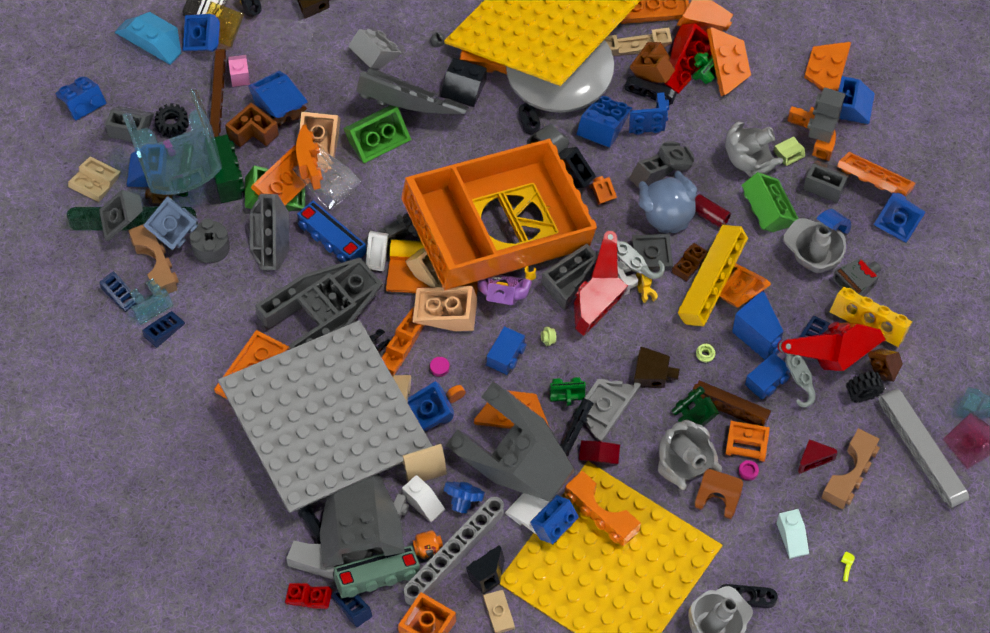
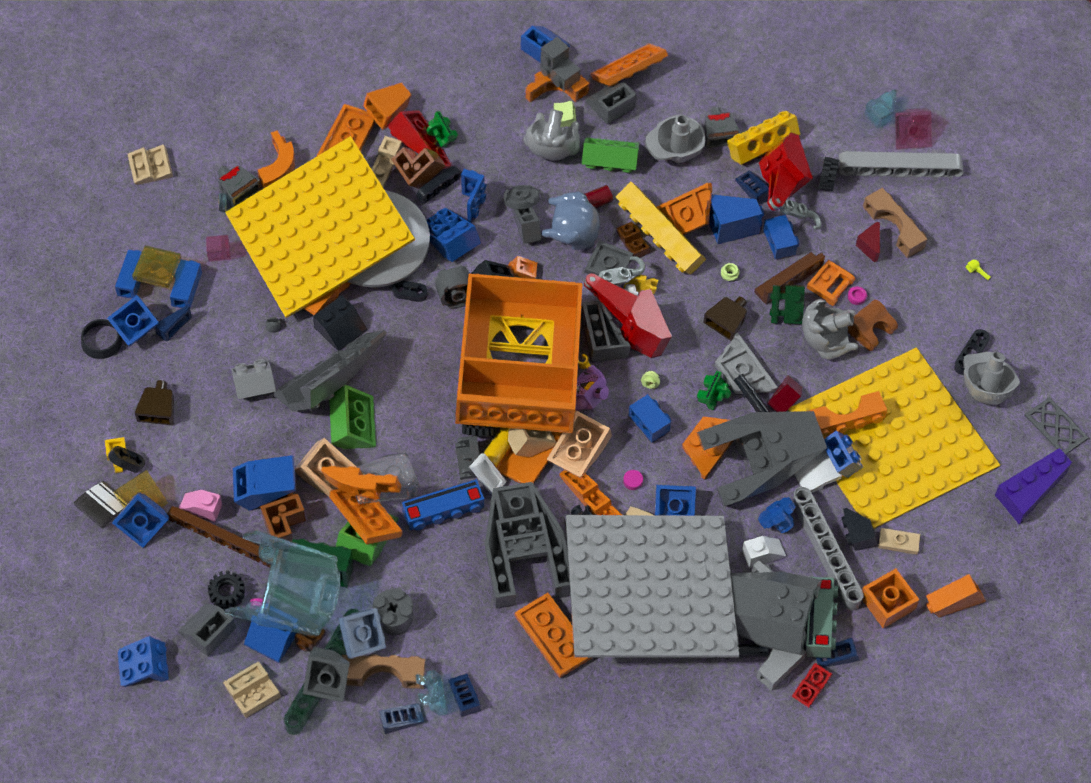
camera: 65 degrees left, 0 degrees up
dark azure wedge [115,12,181,65] -> none
flat silver wedge [250,194,289,270] -> none
tan slope [403,444,447,483] -> none
orange head [412,530,443,559] -> none
orange tile [446,385,466,403] -> none
orange wing [707,27,751,96] -> none
light aqua slope [777,509,809,559] -> none
orange wing [804,42,851,91] -> none
blue slope [816,209,851,234] -> none
reddish brown slope [868,348,903,382] -> none
blue slope [874,193,925,243] -> none

